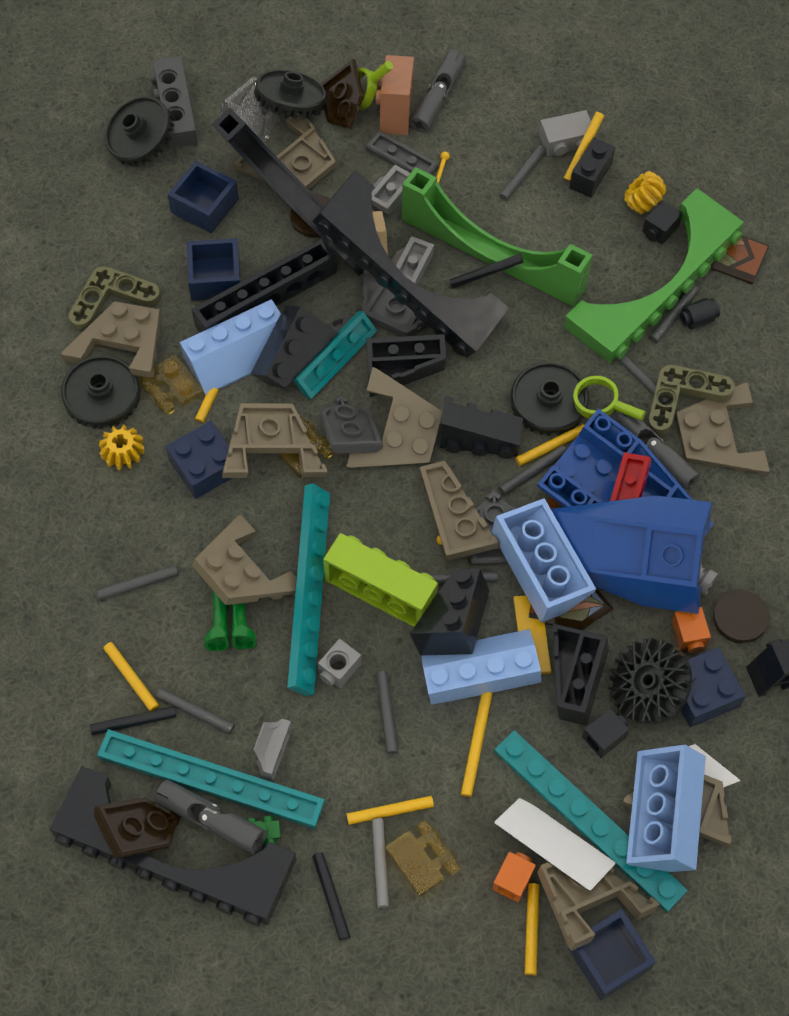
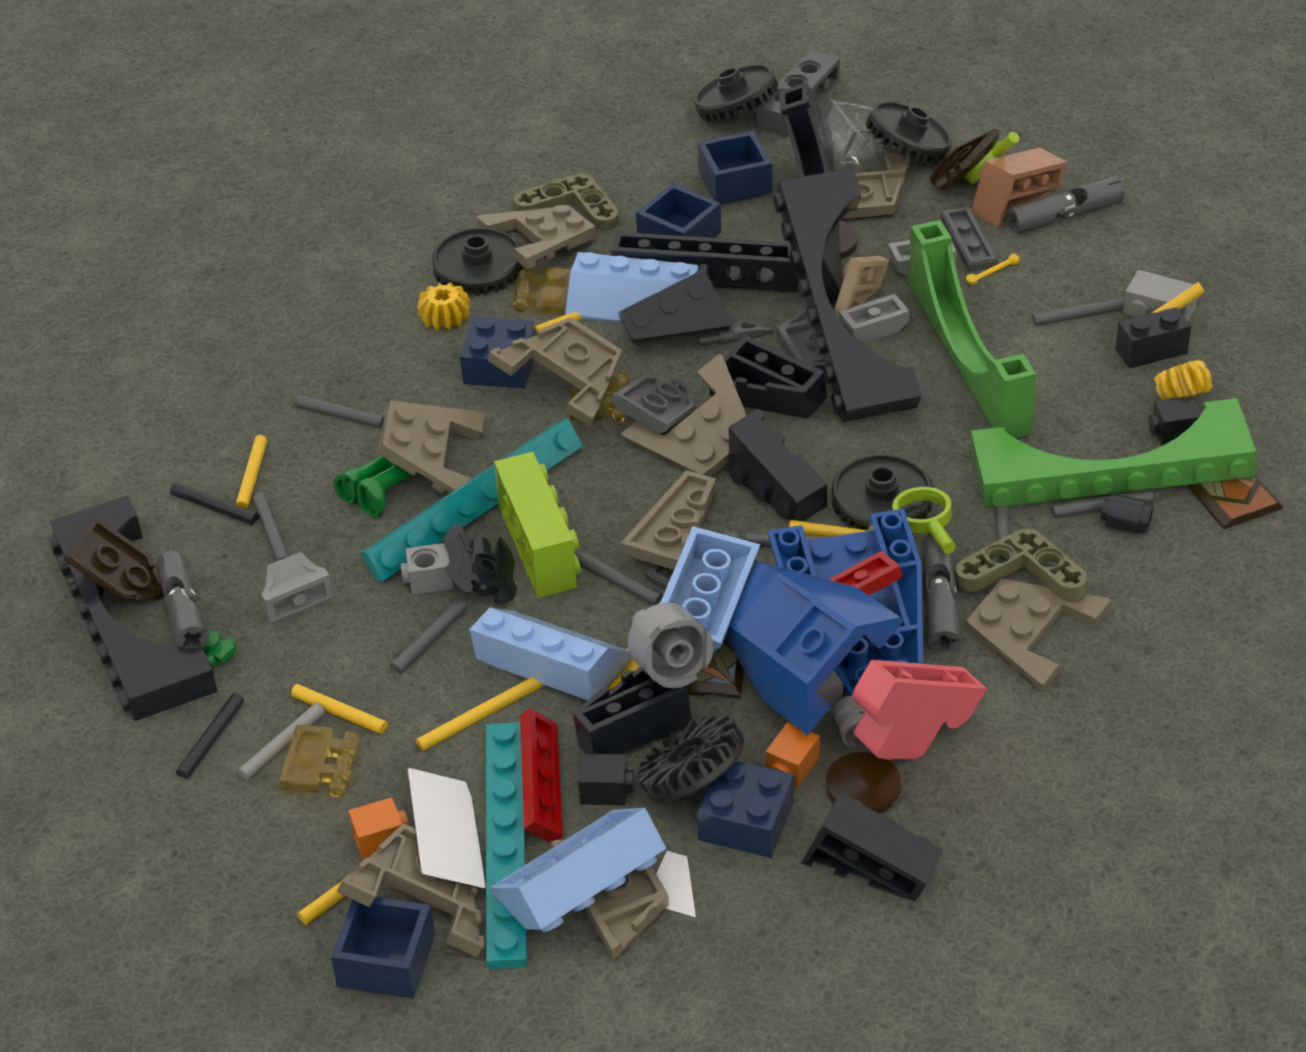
camera: 45 degrees right, 20 degrees down
teal plate [97,729,325,829] -> none
teal plate [293,311,377,399] -> none
black wedge [410,568,490,655] -> none
black bar [450,253,524,289] -> none
none -> black piece [444,524,517,604]
none -> red plate [520,708,563,843]
none -> light grey brick [628,602,713,688]
none -> coral brick [853,660,987,760]

